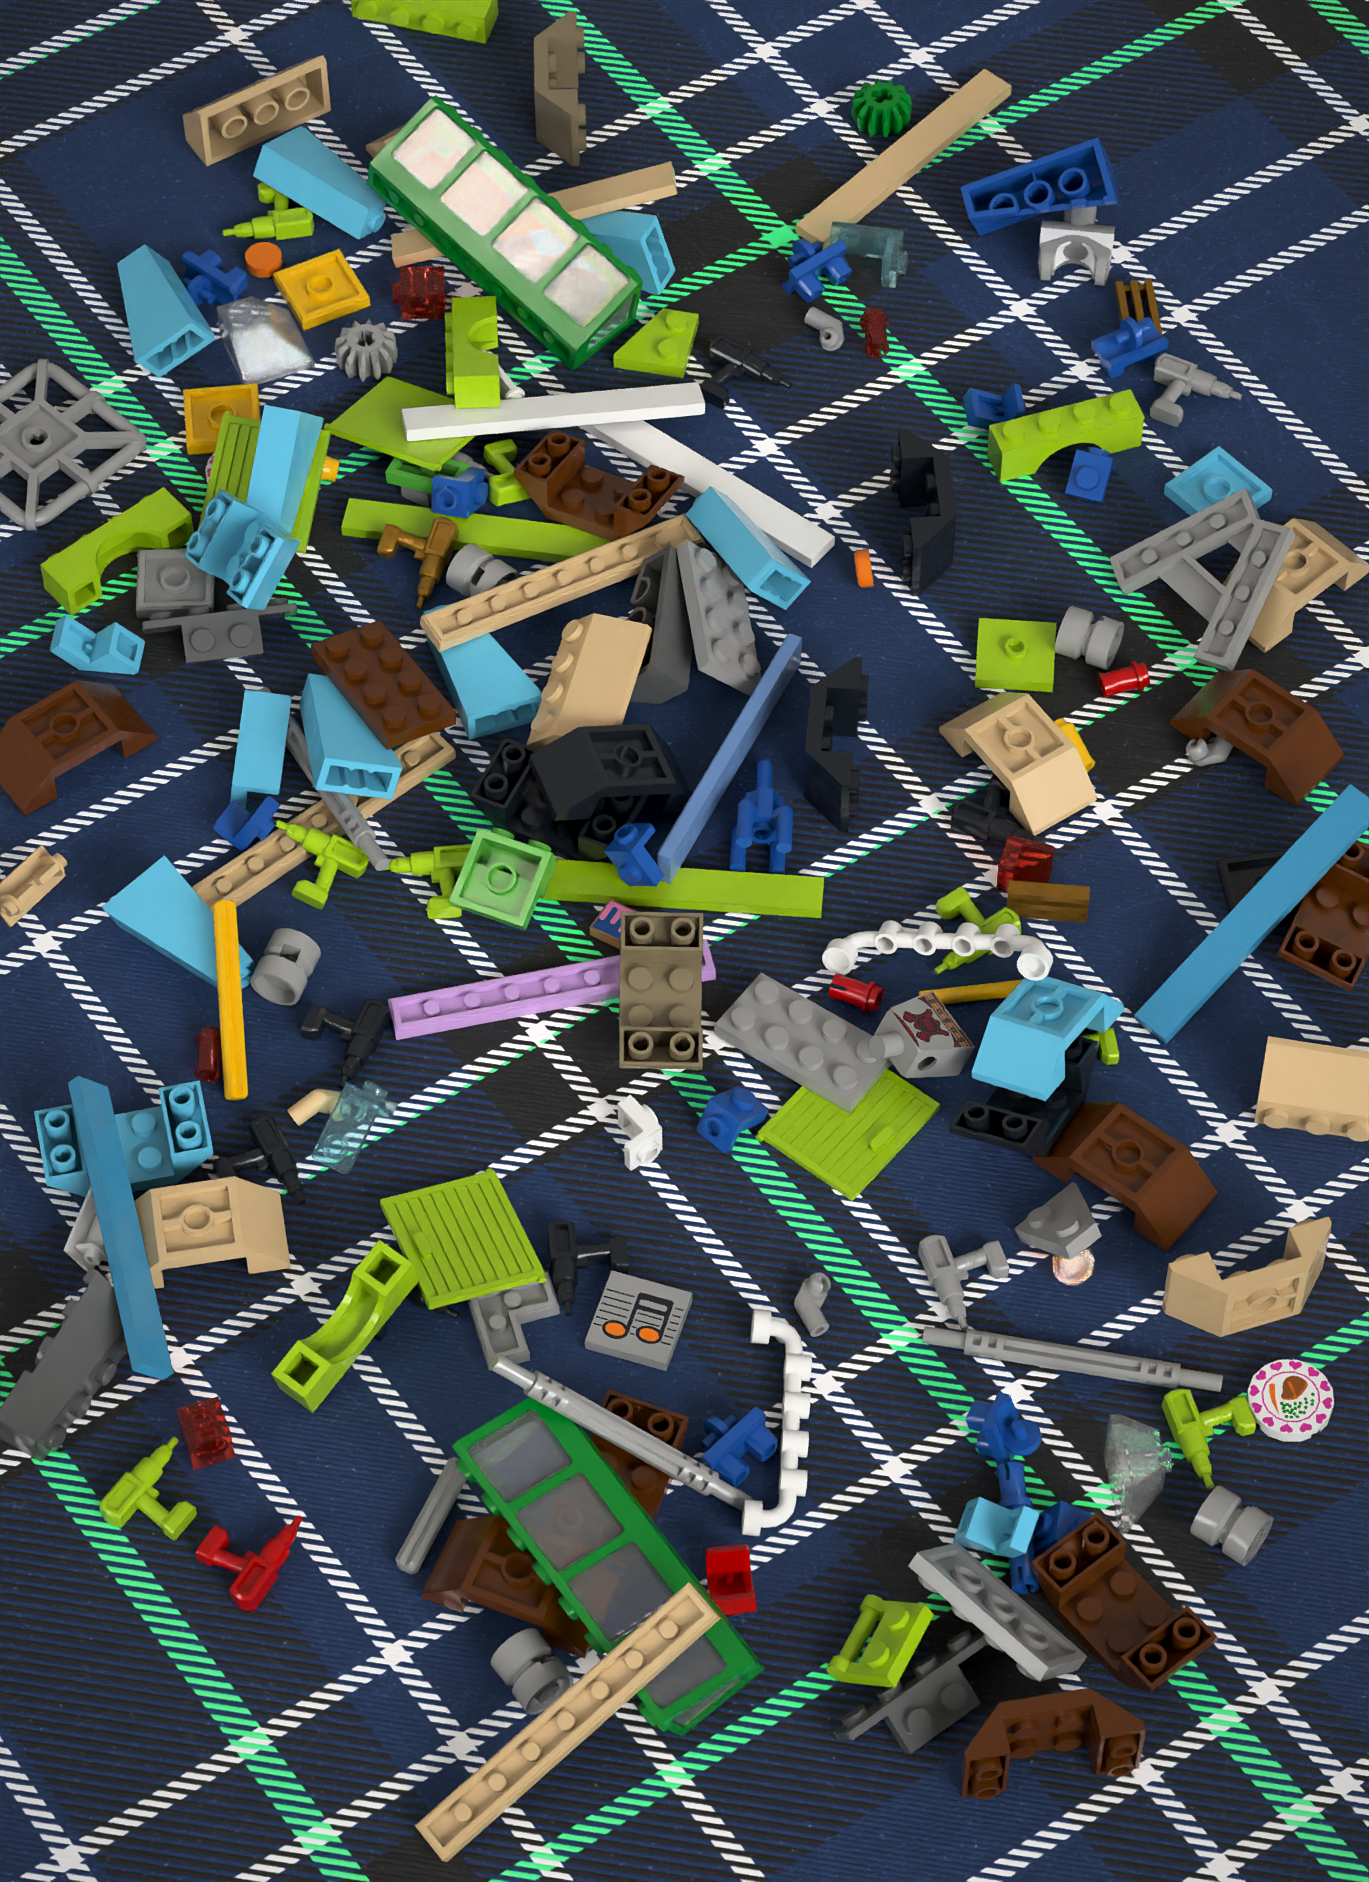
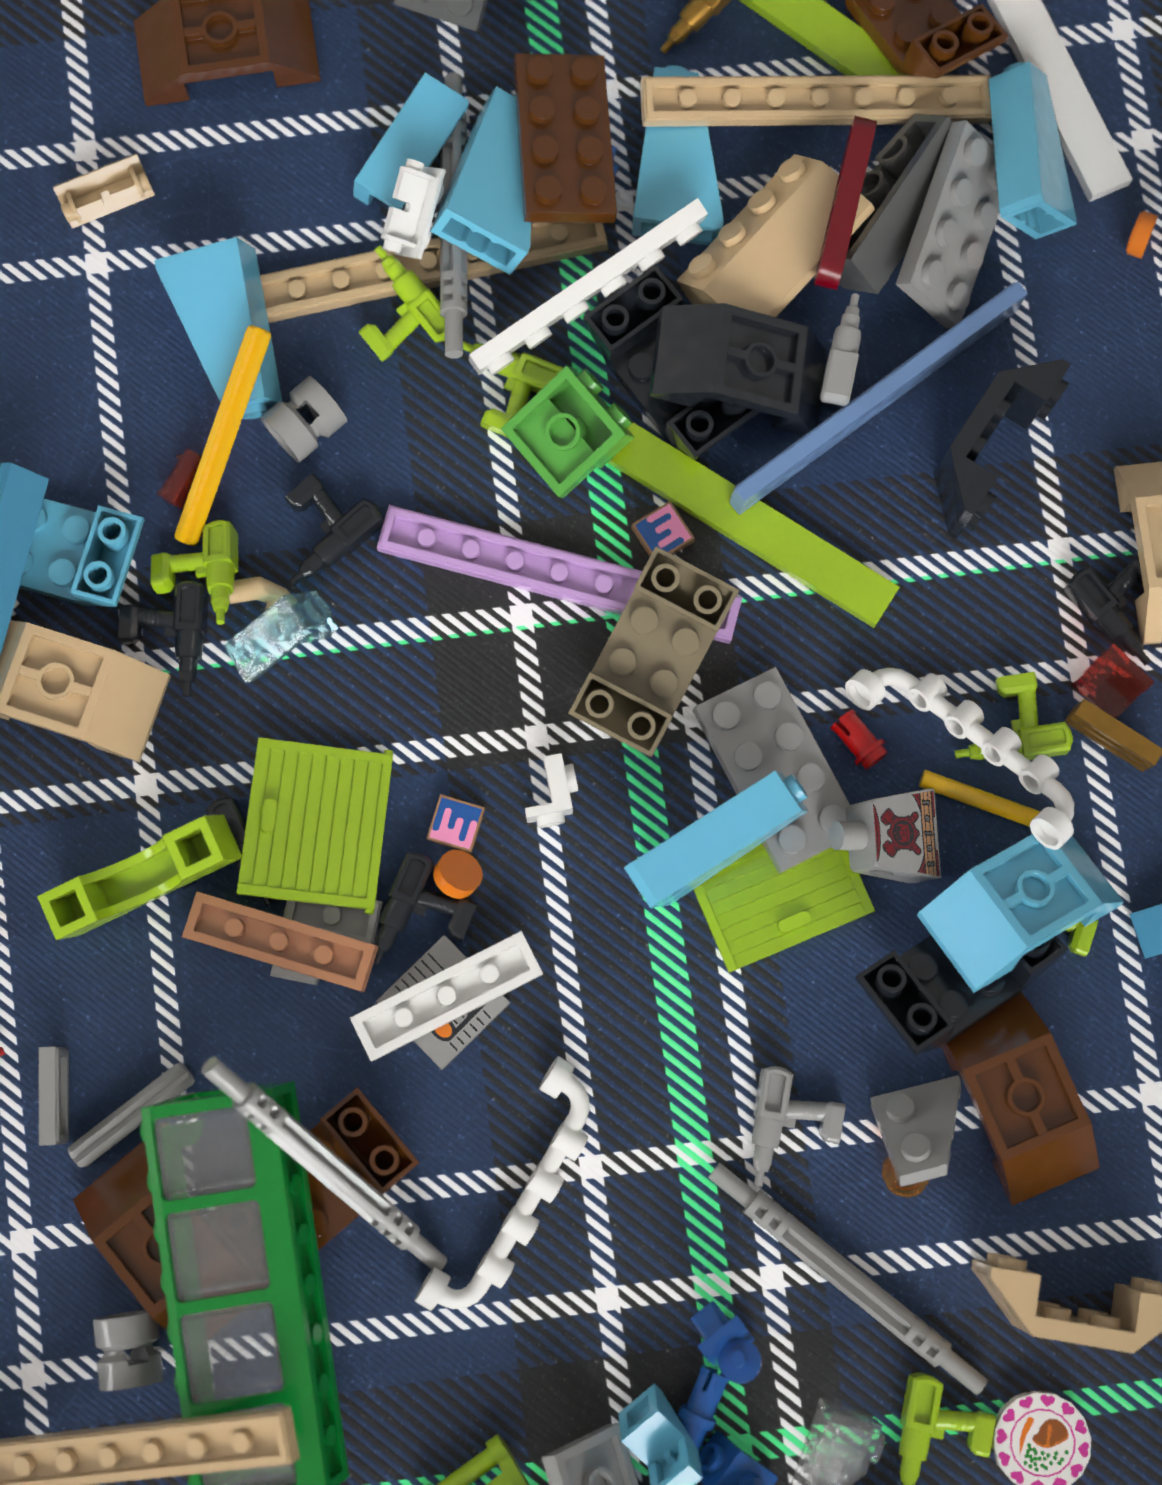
camera: 25 degrees right, 25 degrees up
blue bracket [212,795,281,852] -> none
light grey wheel [446,543,519,597] -> none
blue bracket [604,823,665,887] -> none
blue bracket [696,1085,769,1153] -> none
blue hips [700,1406,778,1488] -> none
red bracket [705,1544,757,1616] -> none
blue plant [729,760,793,875] -> none
light grey arm [794,1272,831,1337] -> none
none -> light grey tile [39,1047,69,1146]
none -> lime piece [151,520,238,625]
none -> nougat plate [182,892,379,992]
none -> white plate [350,931,543,1062]
none -> white hinge [380,159,446,260]
none -> tile [426,794,485,854]
none -> orange tile [433,850,483,899]
none -> white plate [469,198,708,375]
none -> medium azure slope [624,771,808,908]
none -> dark red beam [814,115,877,290]
none -> light grey piece [820,293,861,406]

